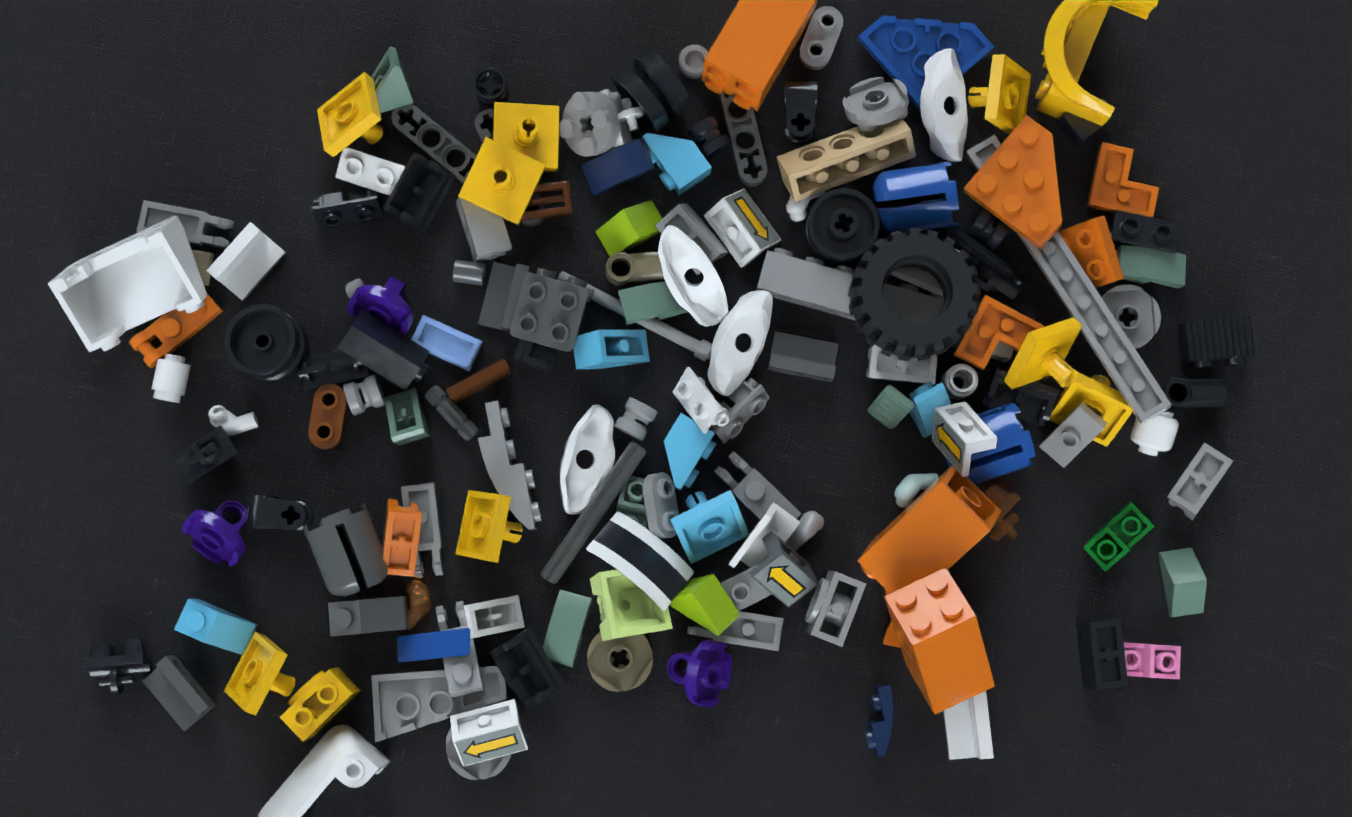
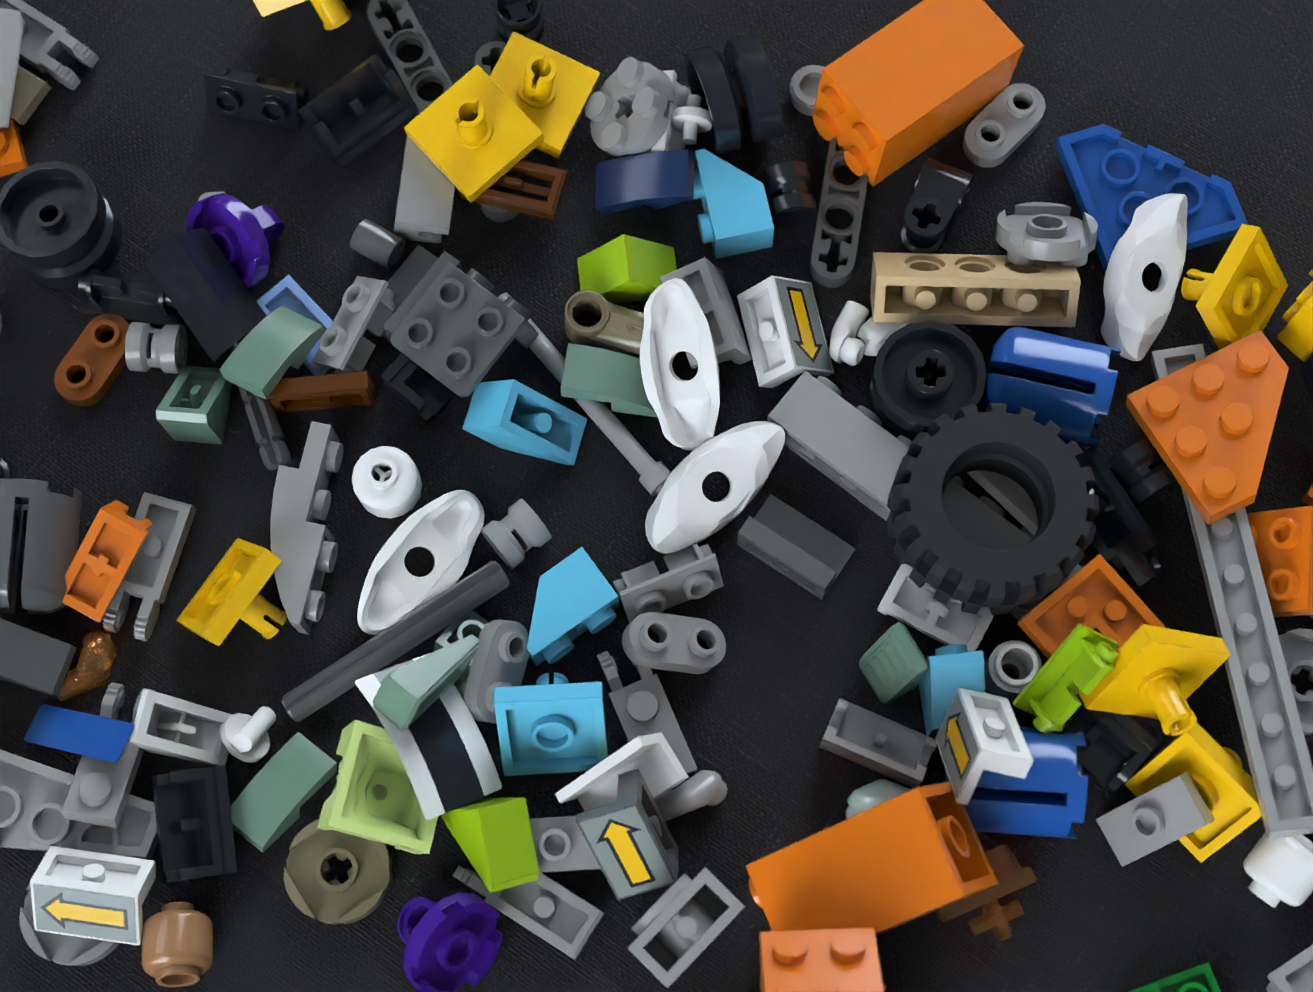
camera: 30 degrees right, 10 degrees down
white panel [206,222,286,301] -> none
white hinge [335,147,406,195] -> none
white hinge [673,367,729,433] -> none
none -> medium nougat head [142,902,213,987]
none -> sand green slope [219,306,325,400]
none -> white plate [221,706,276,762]
none -> light grey hinge [312,276,397,374]
none -> white head [351,446,422,519]
none -> sand green slope [373,634,480,730]
none -> light grey plate [622,612,726,674]
none -> light grey hinge [819,698,937,788]
none -> white arm [829,301,869,366]
none -> lime hinge [1013,623,1119,734]

